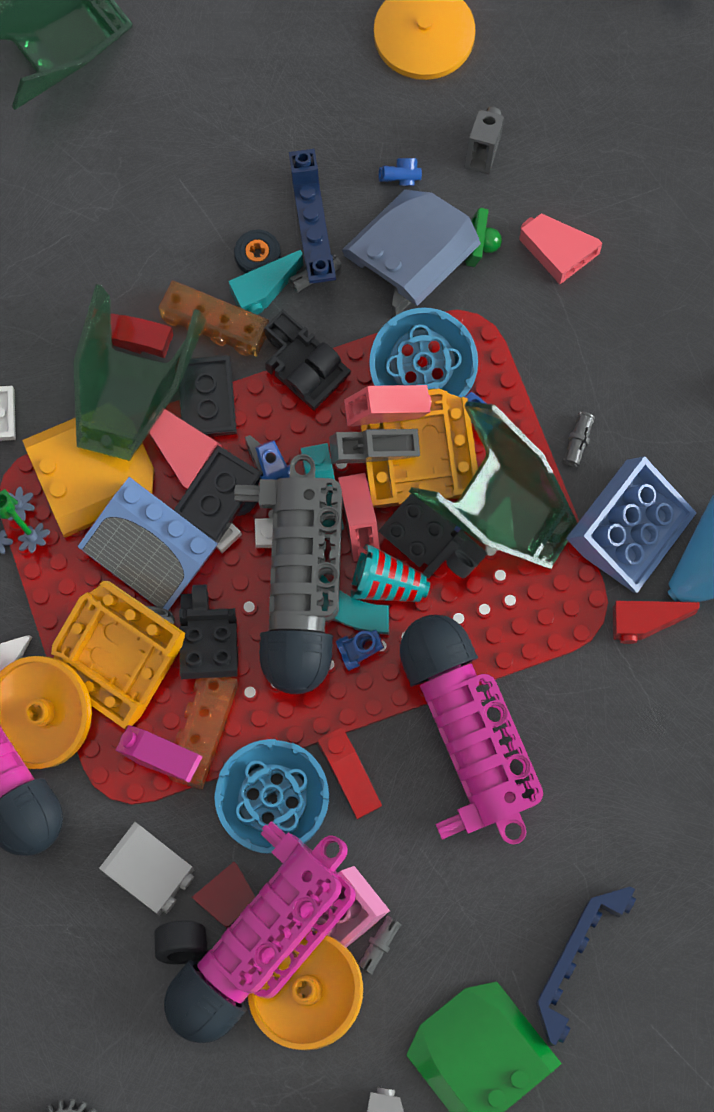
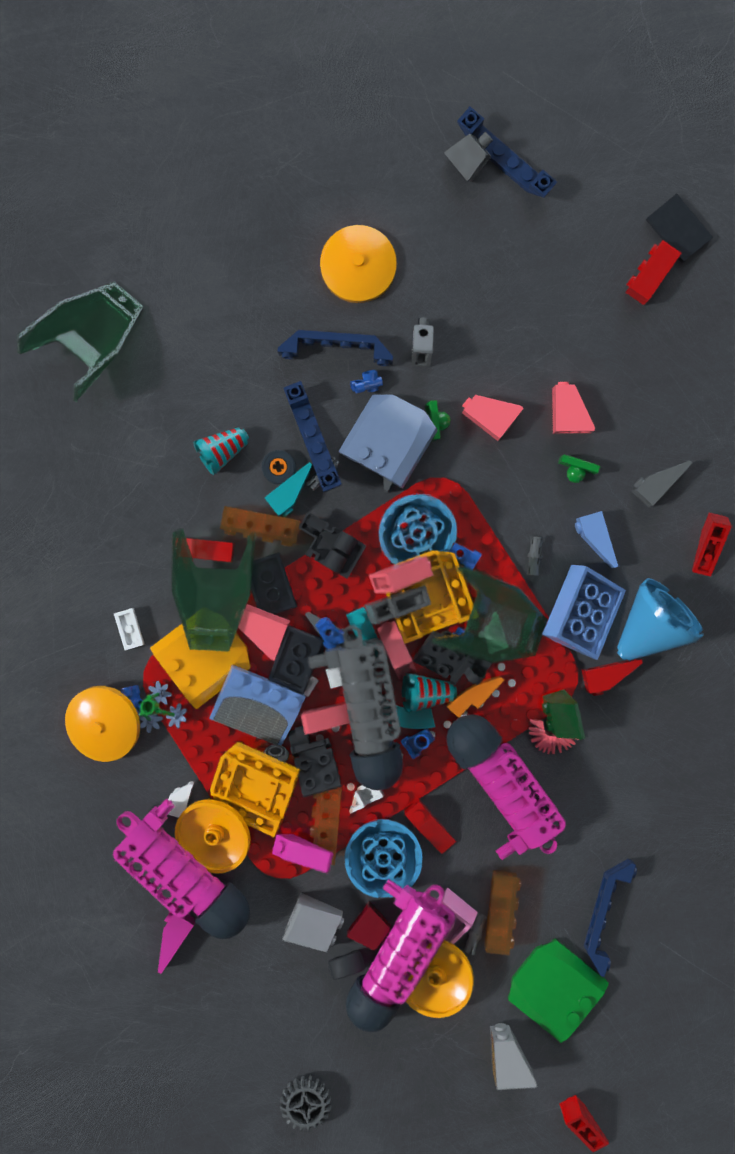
camera: 20 degrees left, 15 degrees up
none -> teal cone [193,427,249,475]
none -> dark blue slope [277,330,393,366]
none -> coral slope [301,702,350,735]
none -> white slope [349,785,384,814]
none -> orange slope [446,676,504,718]
none -> clear orange brick [484,870,521,955]
none -> coral hair [528,719,578,754]
none -> dark green slope [542,689,585,739]
none -> coral slope [552,382,595,434]
none -> green tile [558,454,600,483]
none -> medium blue slope [575,511,618,568]

